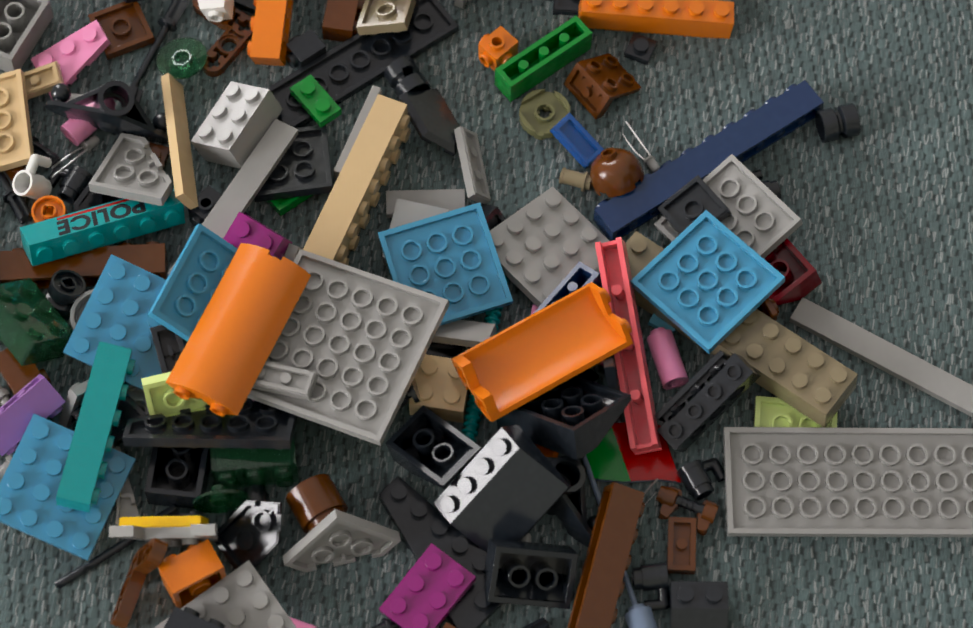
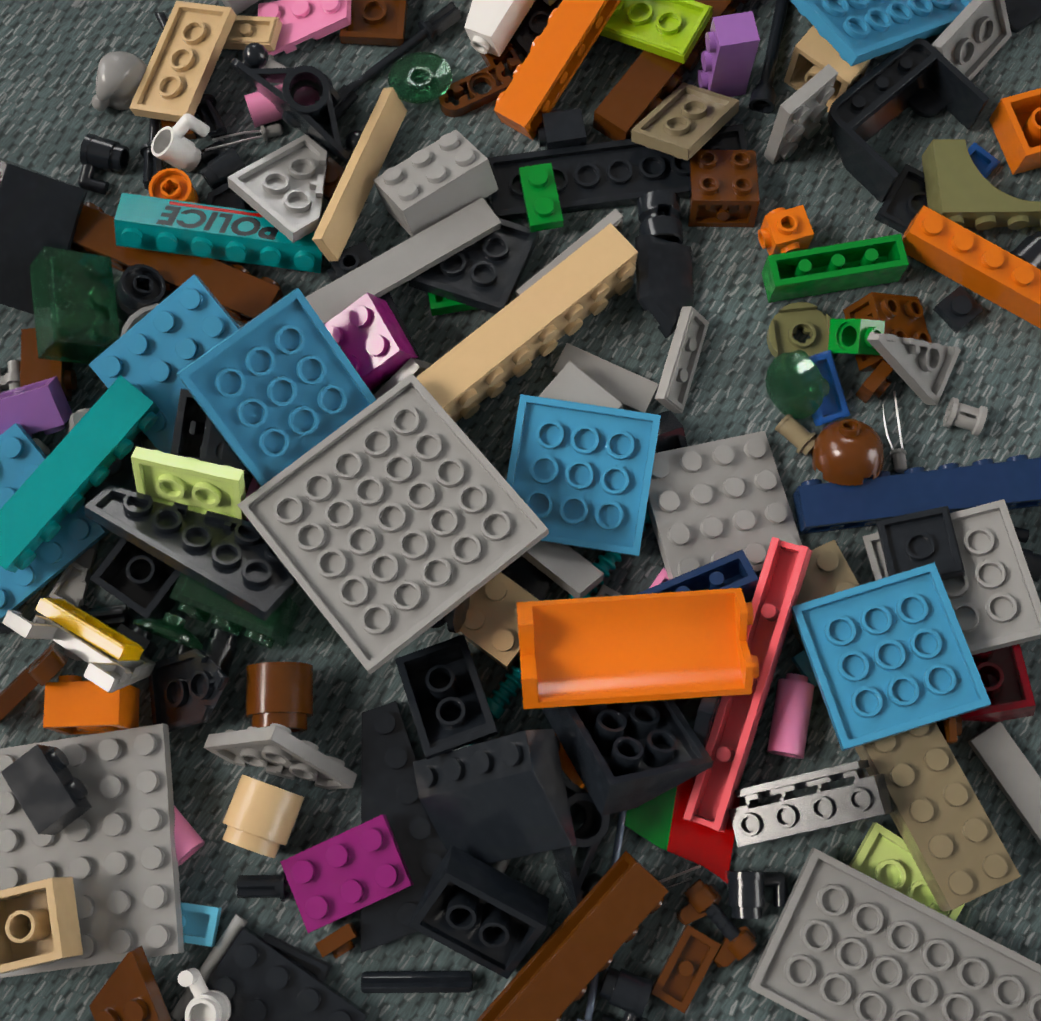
camera: 30 degrees right, 10 degrees up
orange cylinder [166,243,311,417] -> none
light grey tile [252,361,318,401] -> none
none -> tan piece [222,774,305,858]
none -> reddish brown bracket [688,149,760,227]
none -> clear green dish [765,350,830,419]
none -> green brick [828,319,885,355]
none -> reddish brown plate [855,360,893,403]
none -> light grey wing [867,332,961,405]
none -> light grey bush [943,397,988,436]

